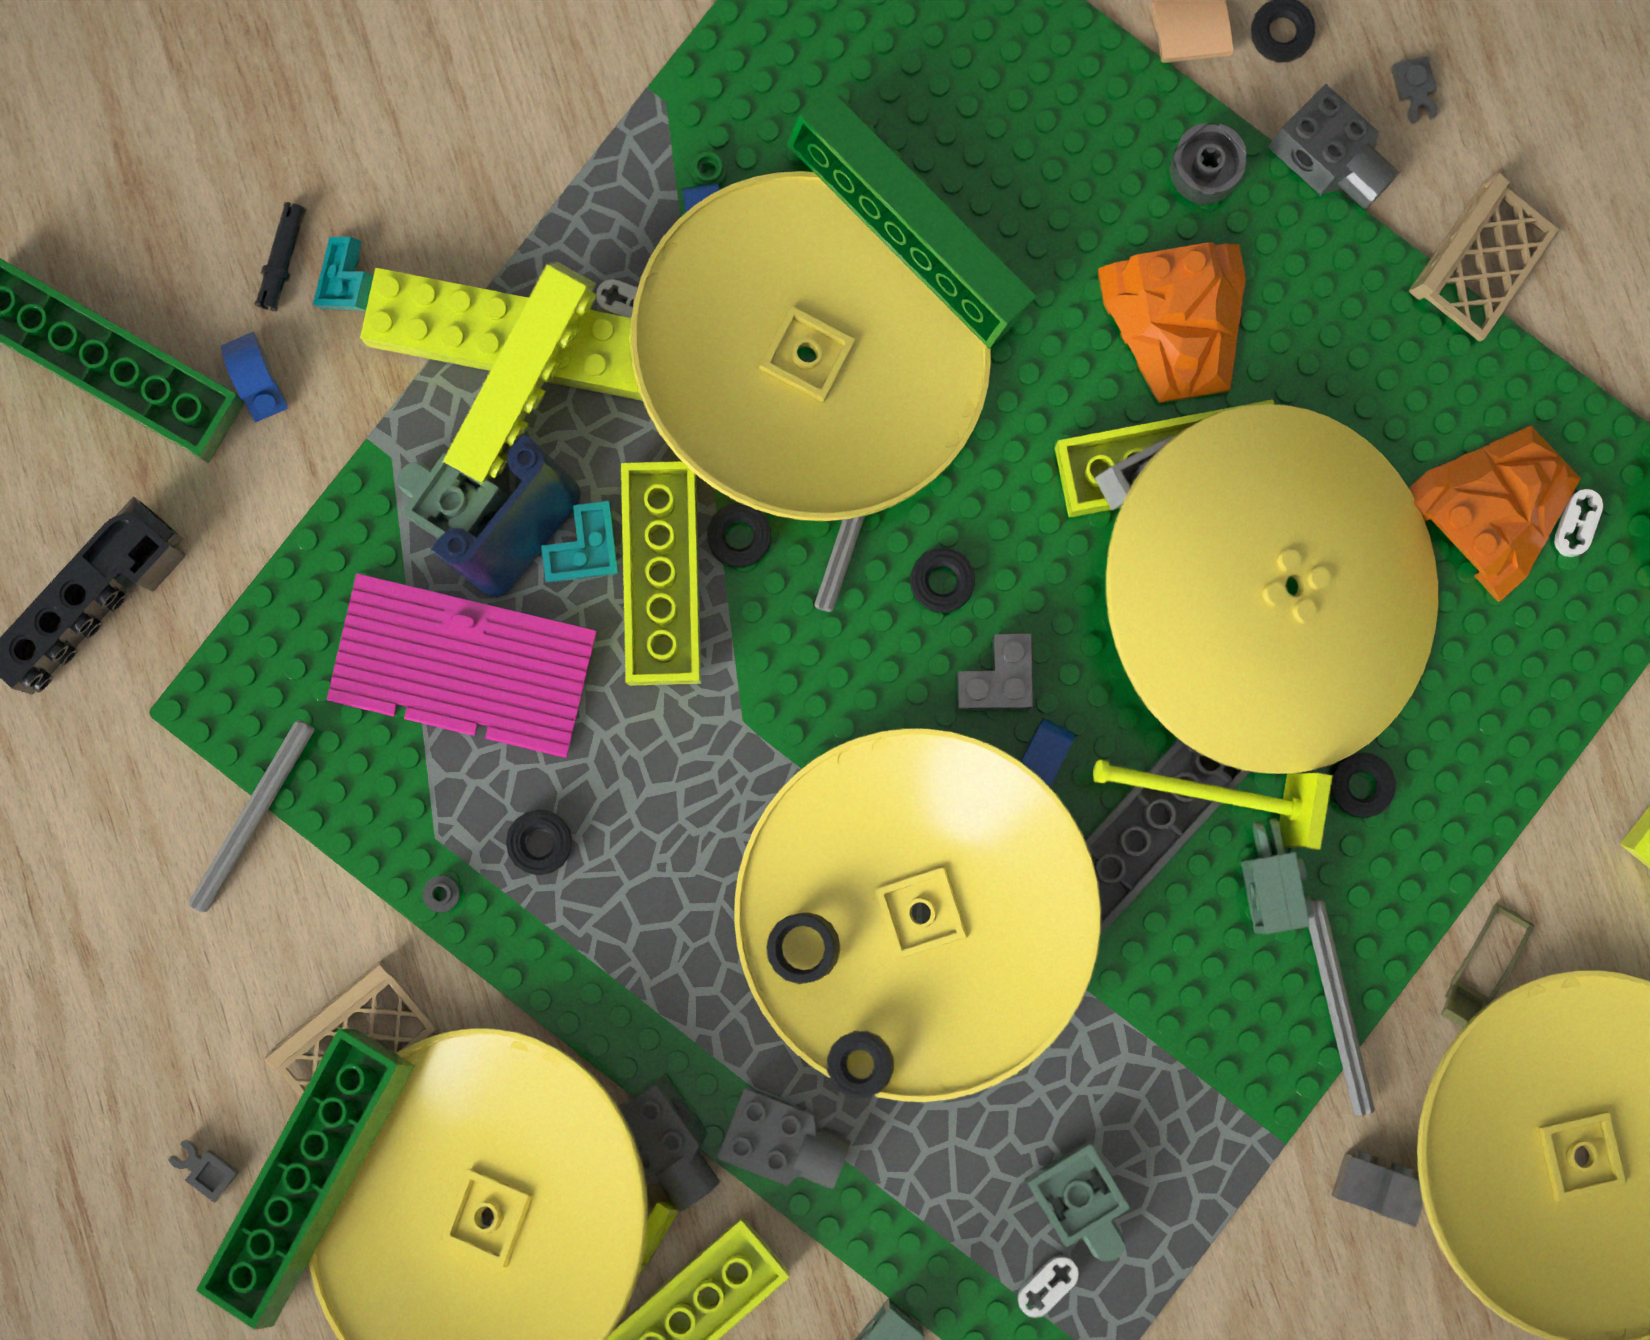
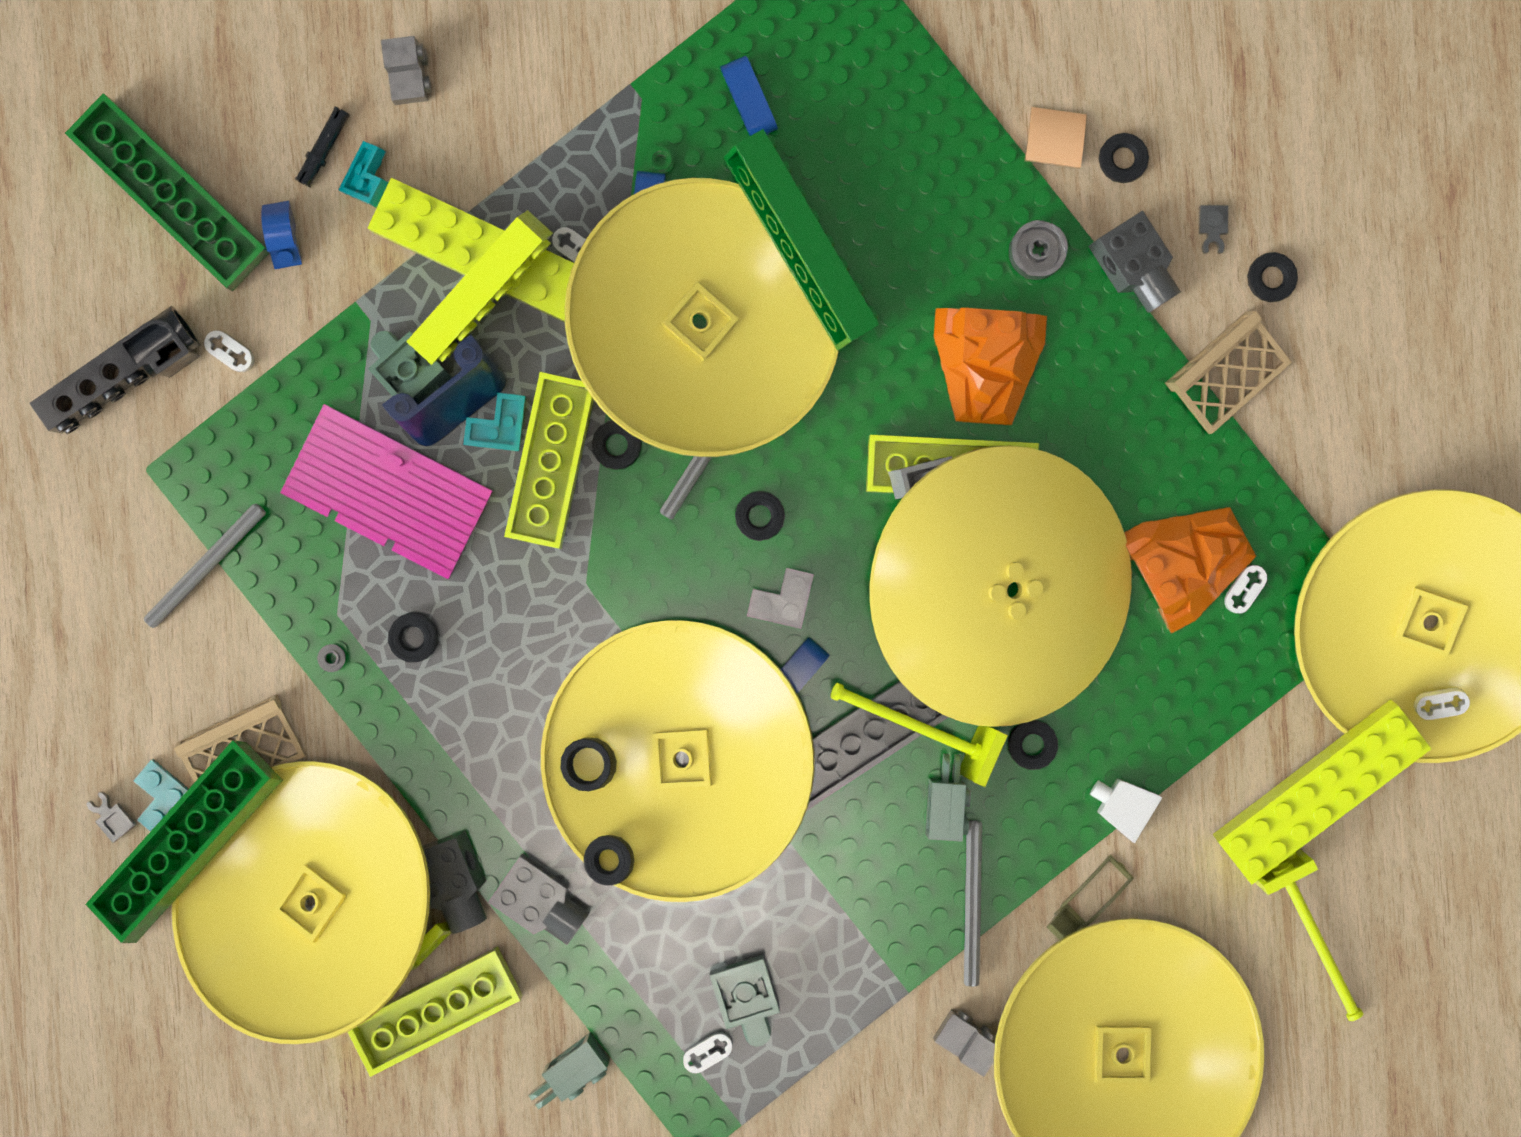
camera: 15 degrees right, 5 degrees up
none -> plate [134,759,189,832]
none -> white beam [204,331,254,372]
none -> flat silver brick [381,36,432,105]
none -> blue beam [720,55,778,136]
none -> white torso [1090,779,1162,843]
none -> black tyre [1247,252,1298,302]

